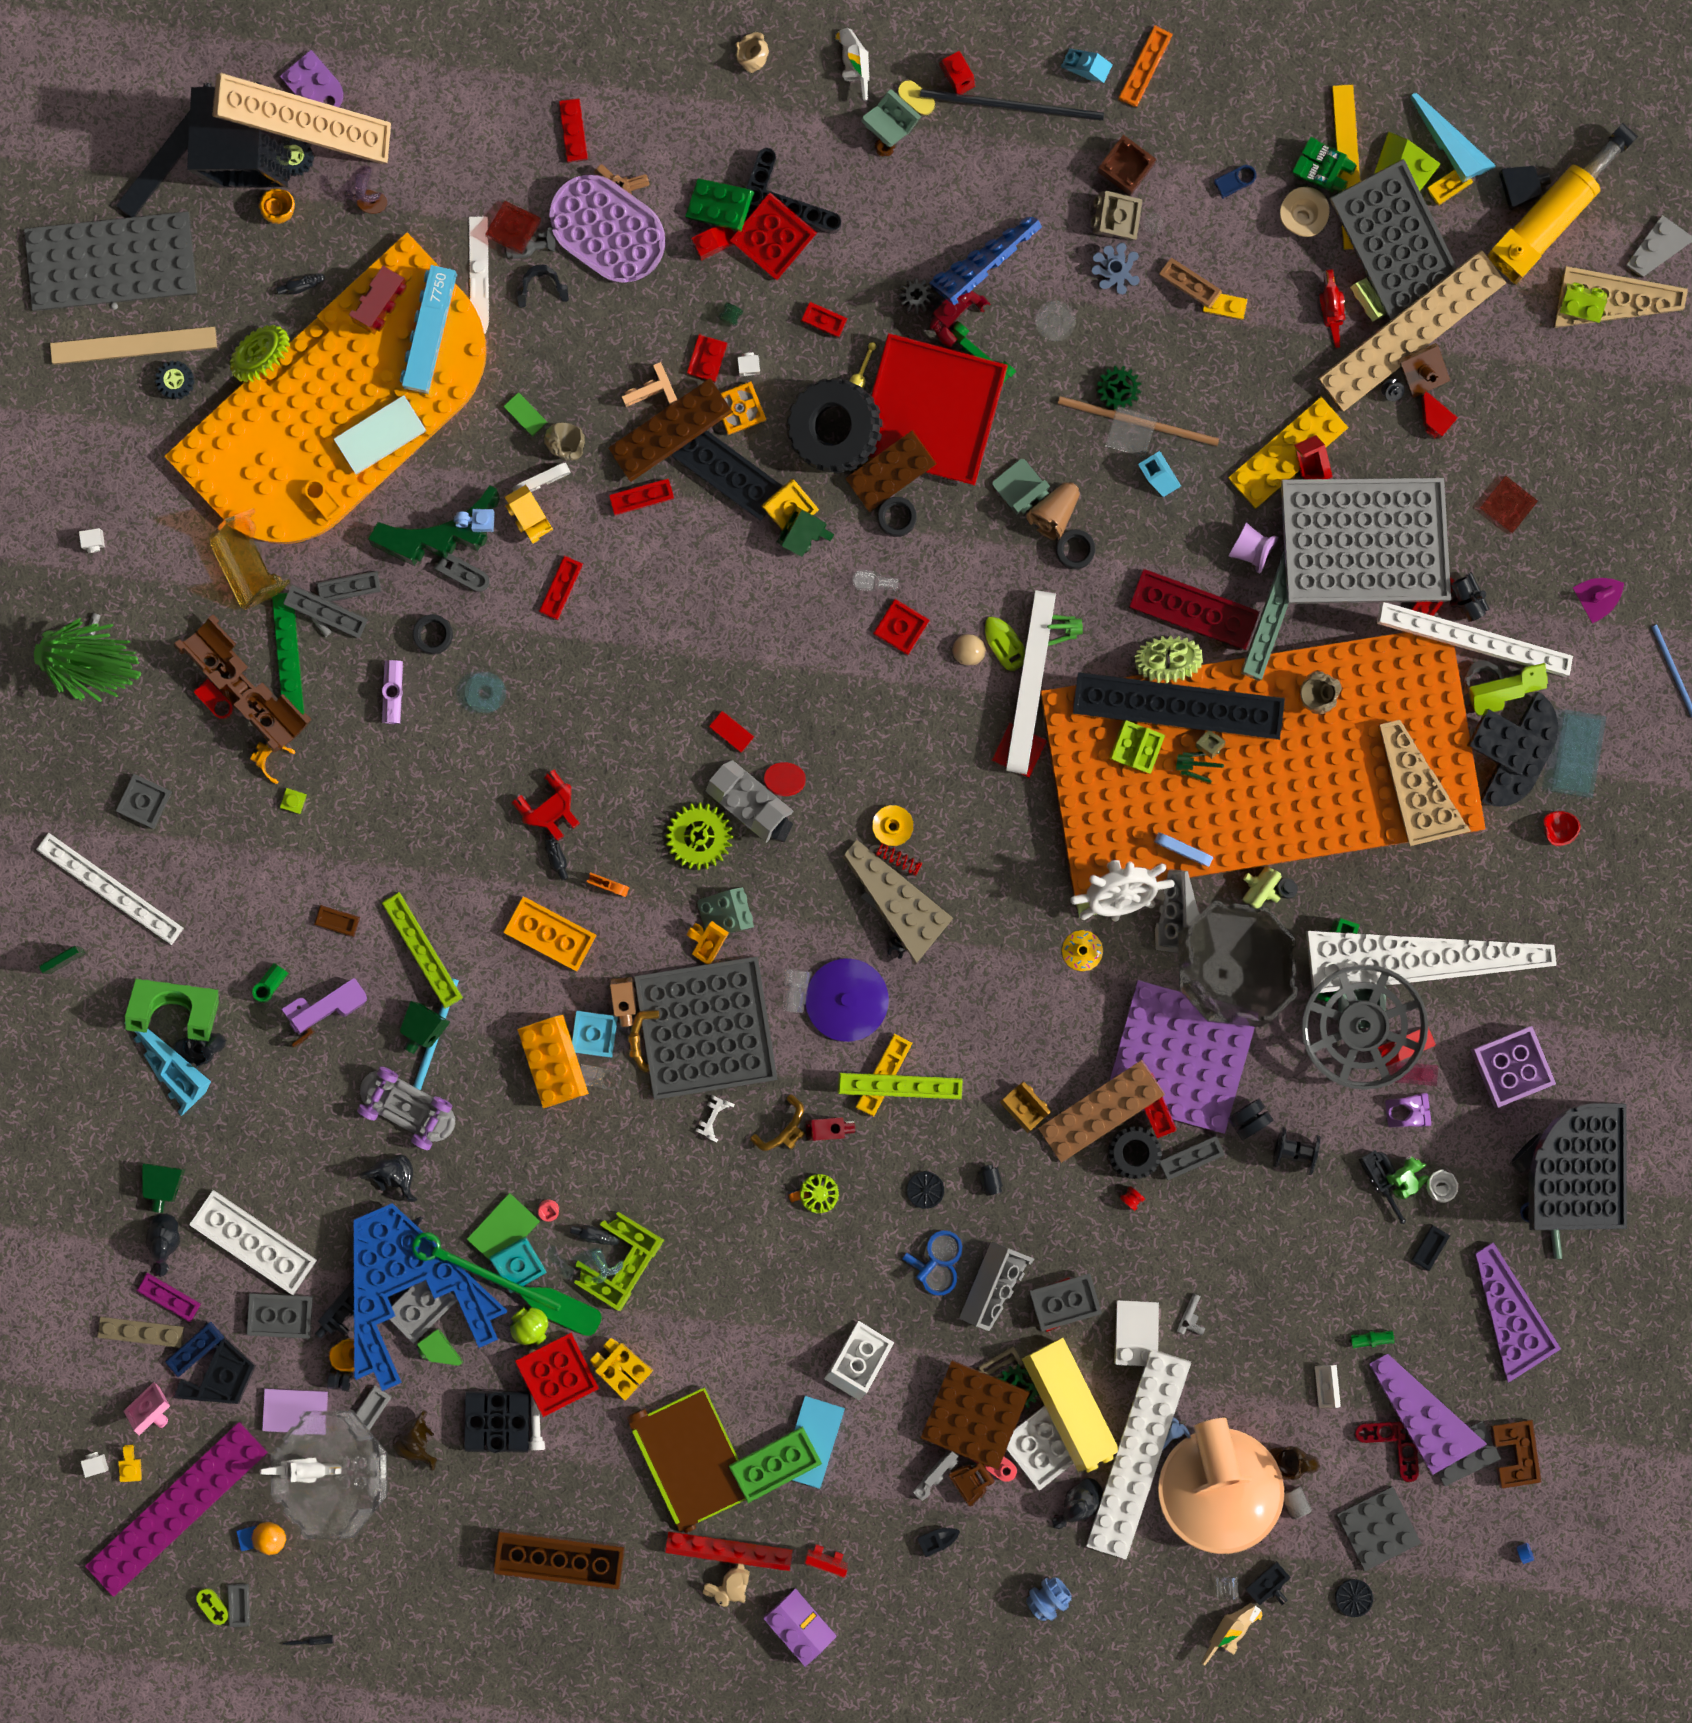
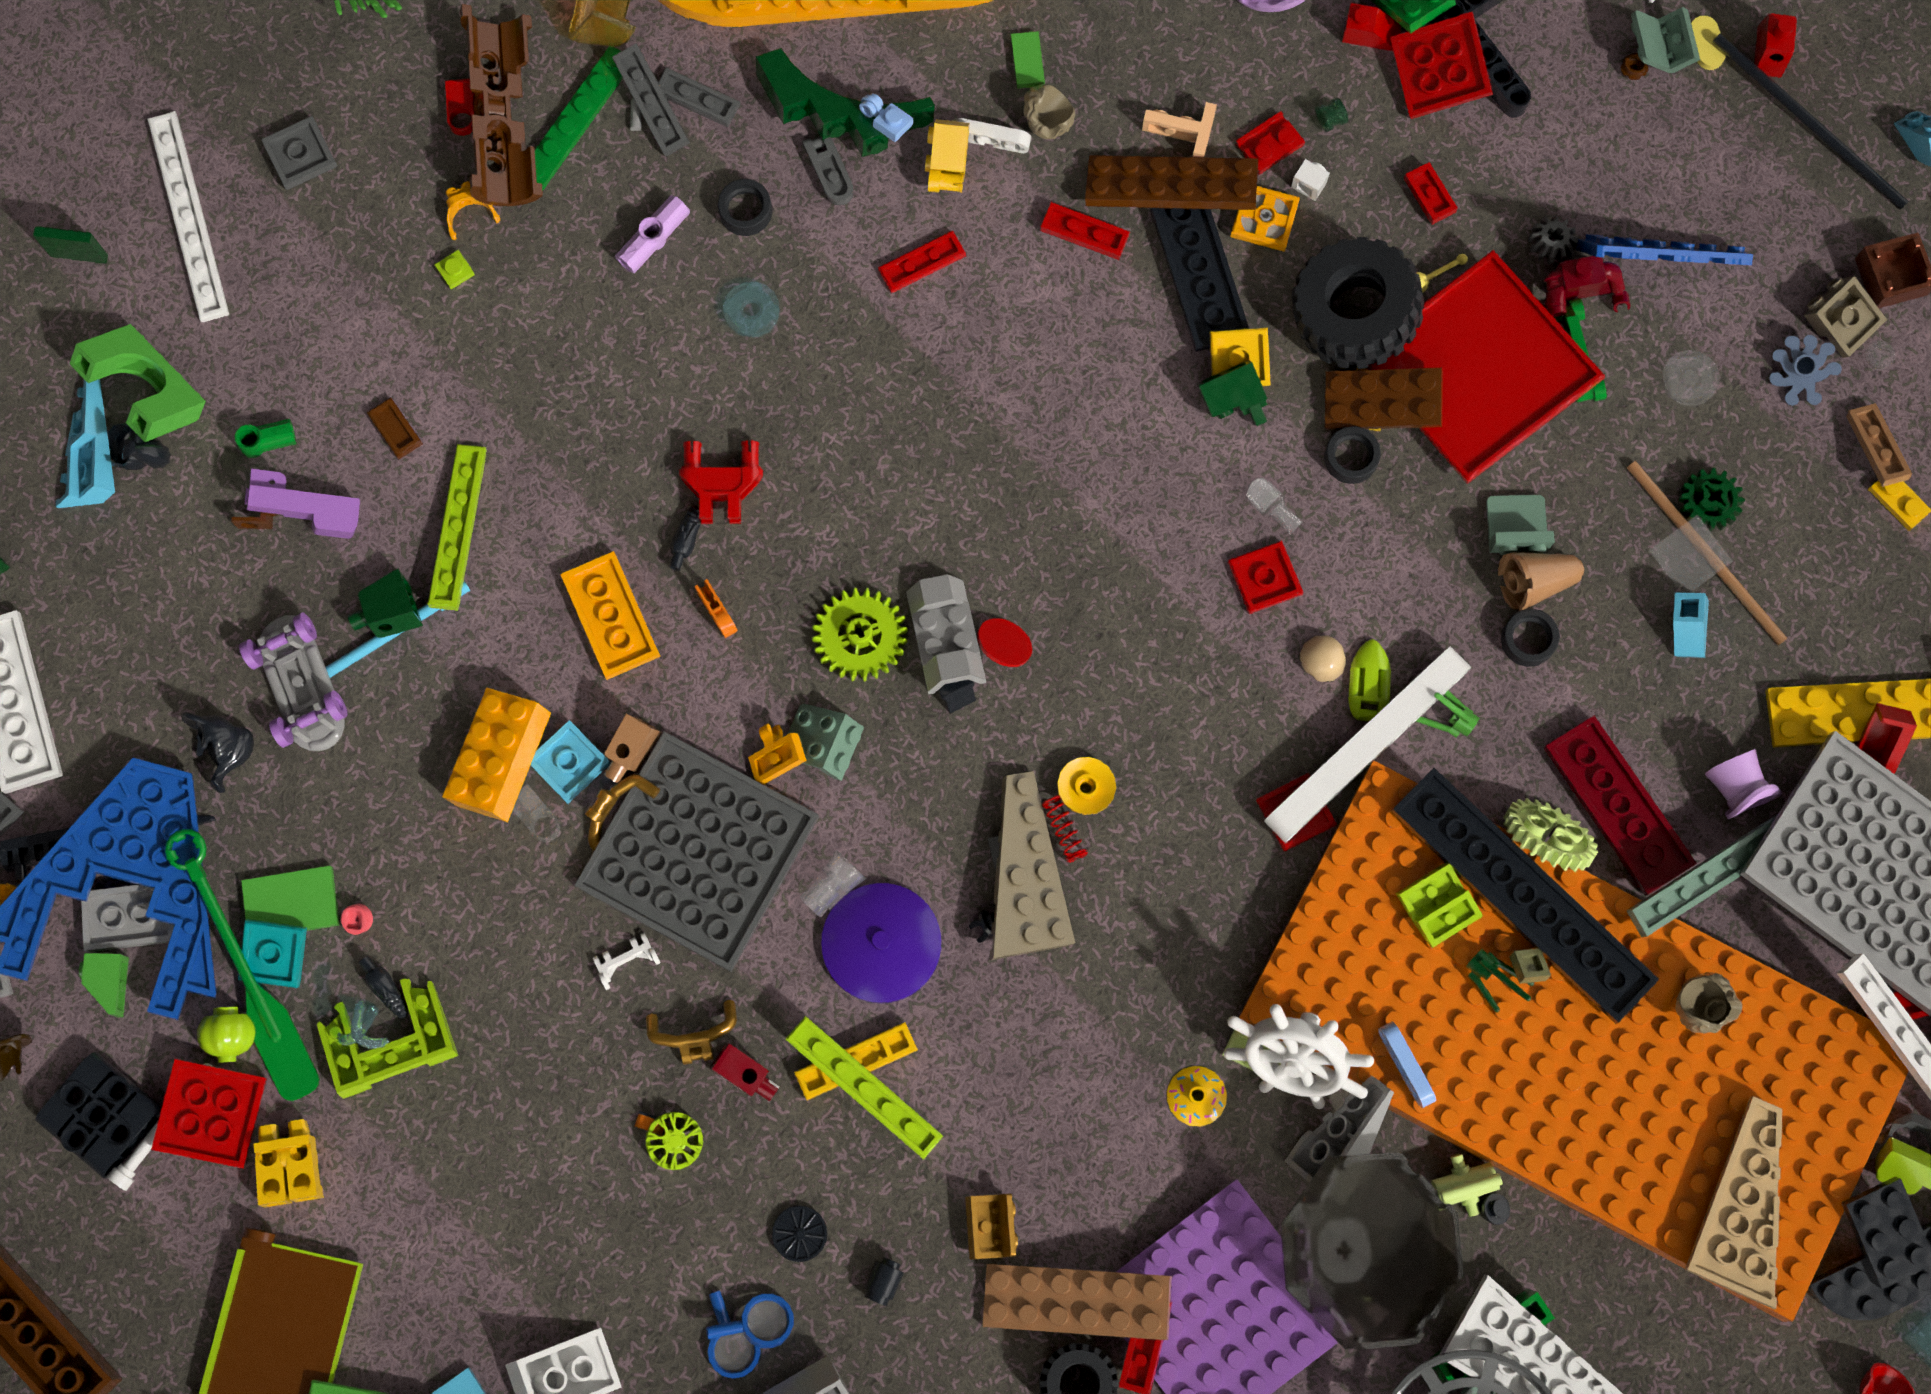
camera: 40 degrees right, 10 degrees down
red tile [709,711,754,753] -> none

